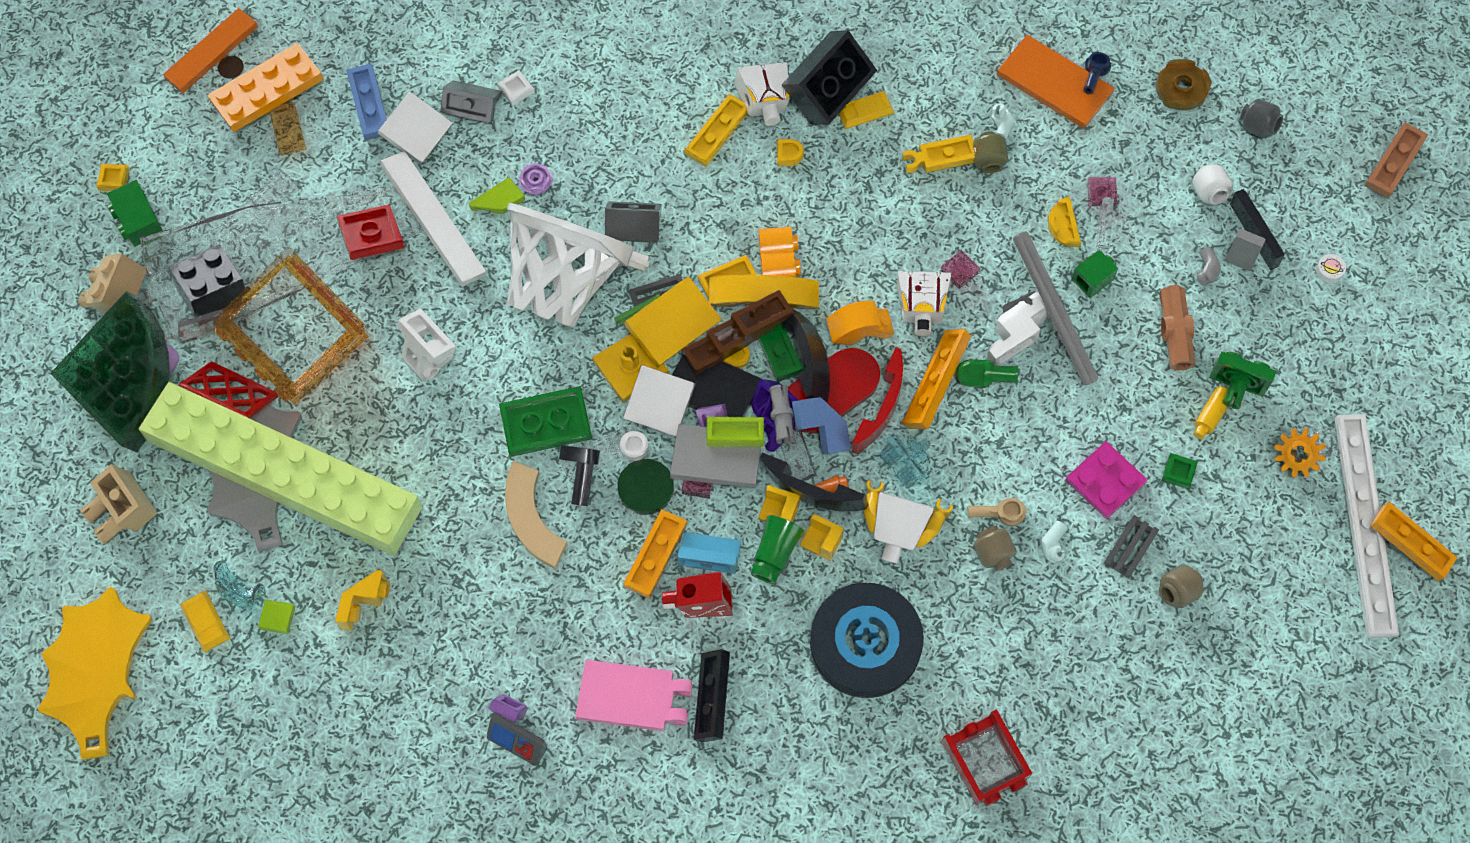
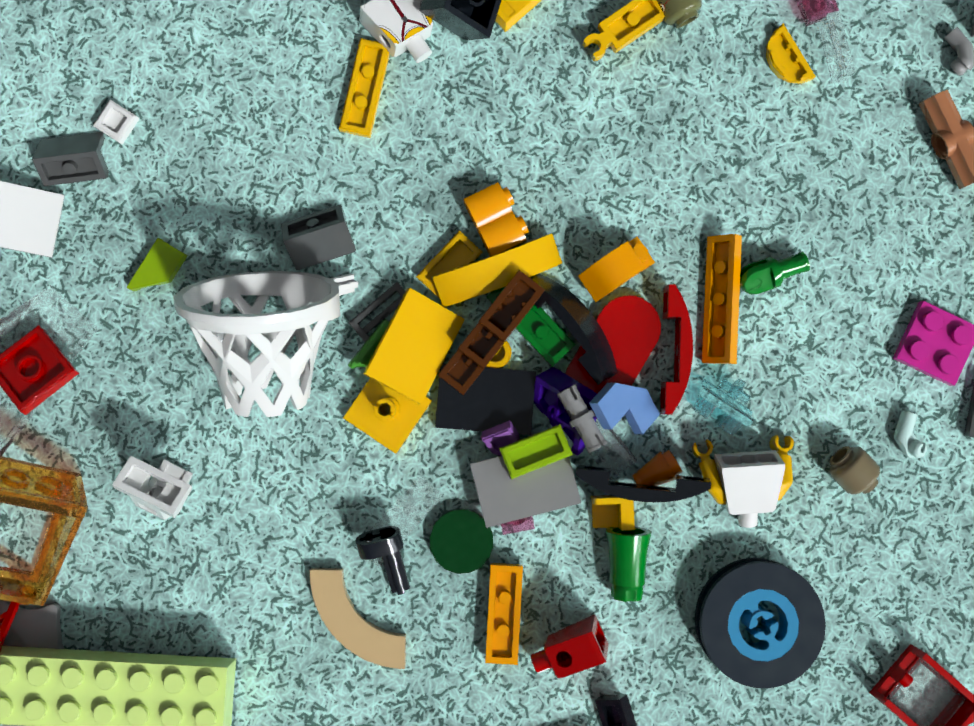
camera: 25 degrees left, 20 degrees up
white tile [381,151,486,287] -> none
green tile [499,386,592,457] -> none
lavender plate [518,163,552,195] -> none
white tile [620,431,649,461] -> none
white tile [624,365,695,436] -> none
medium azure panel [677,532,741,574] -> none
yellow tile [777,139,804,166] -> none
yellow panel [800,514,844,561] -> none
white torso [897,271,951,336] -> none
clear pink plate [941,250,980,289] -> none
tan plate [968,498,1026,526] -> none
white plate [987,291,1050,366] -> none
light grey axle [1013,231,1098,385] -> none
green brick [1071,249,1118,298] -> none

